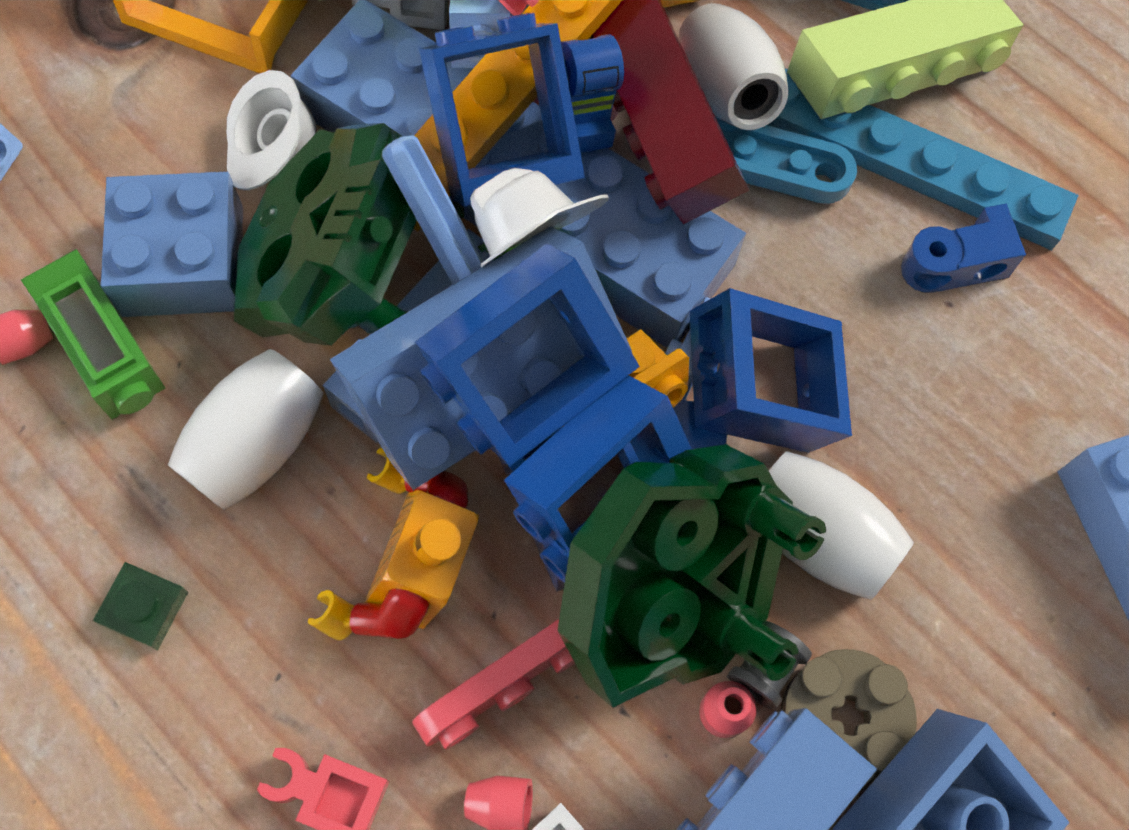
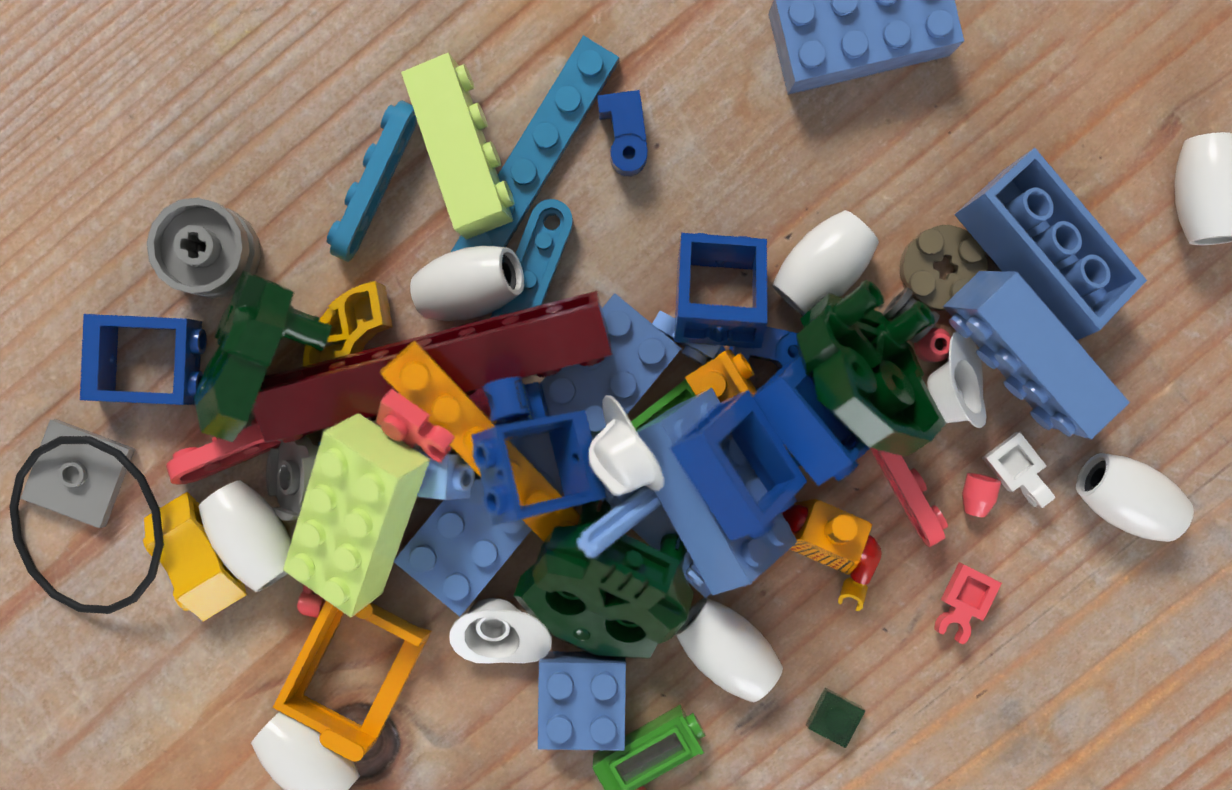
camera: 80 degrees left, 20 degrees up
none -> white piece [927,331,987,428]

